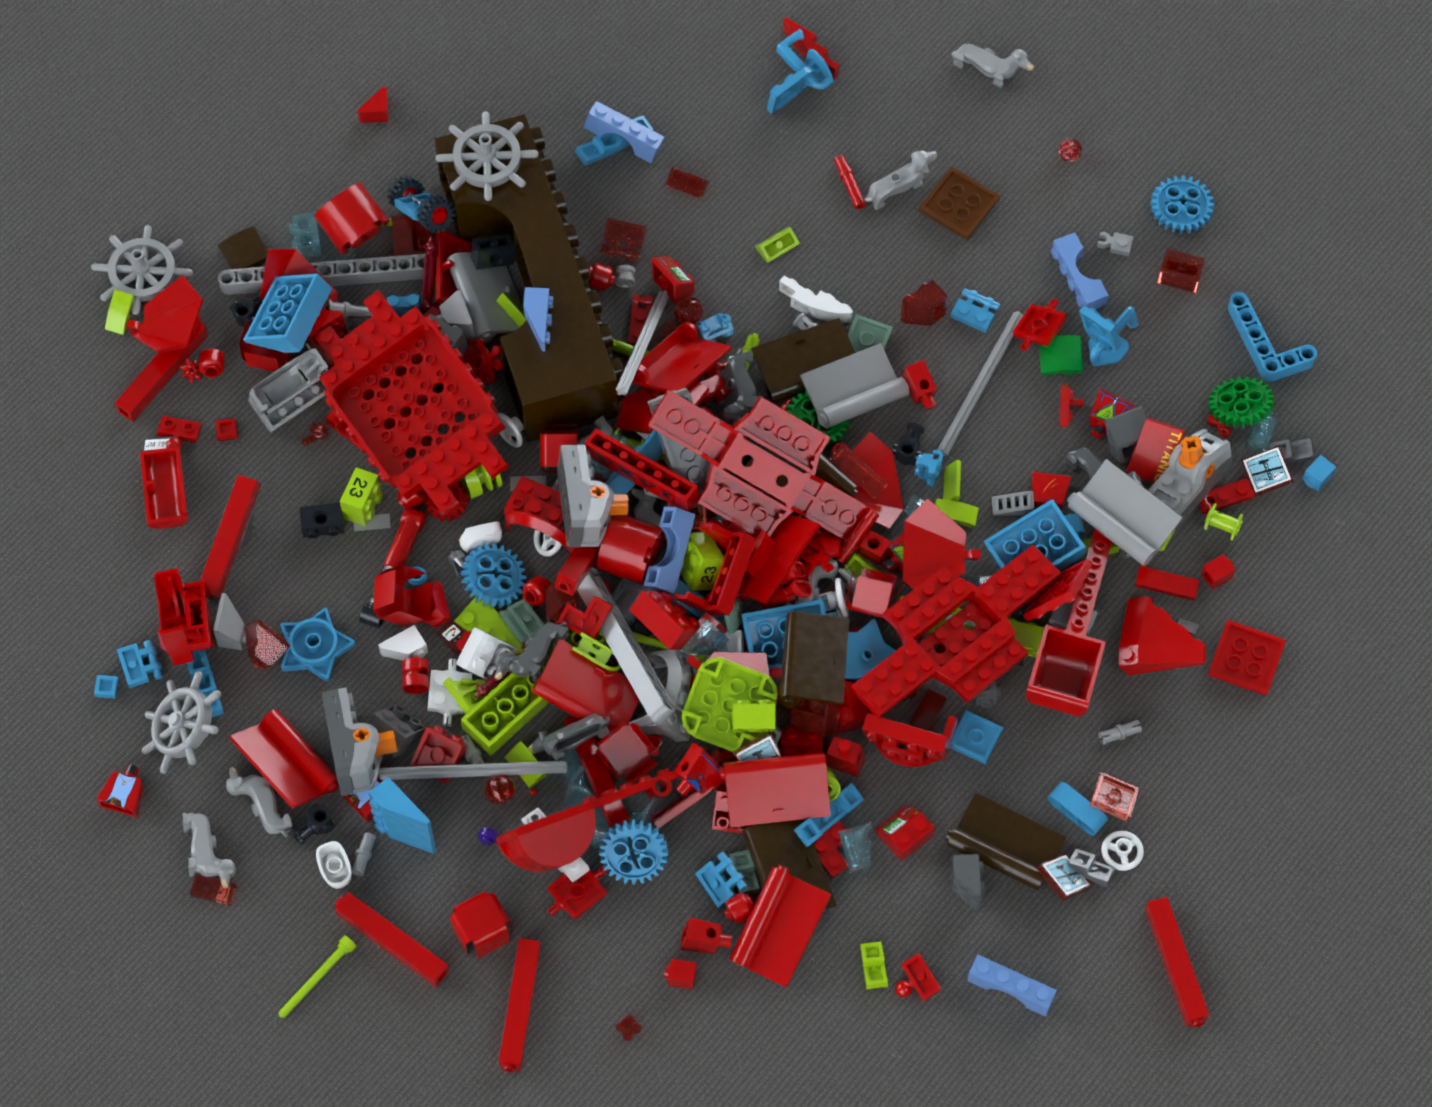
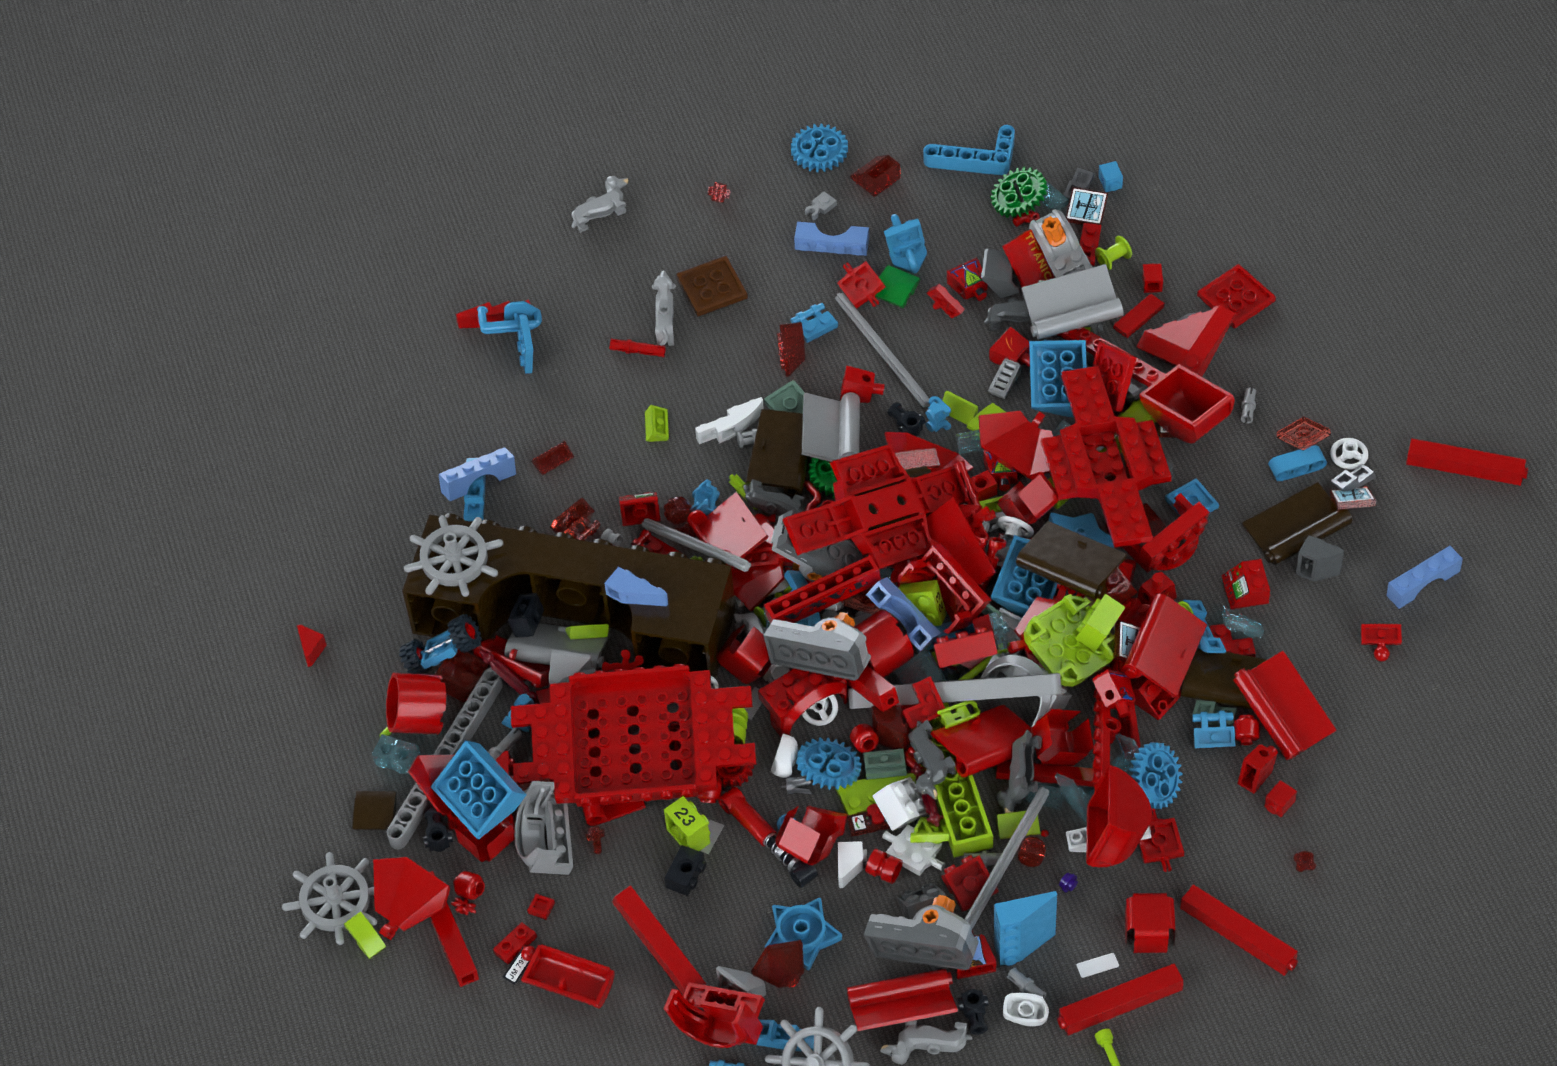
camera: 55 degrees left, 10 degrees down
lime slope [860,942,888,989] -> none
none -> white sticker [1076,953,1119,978]

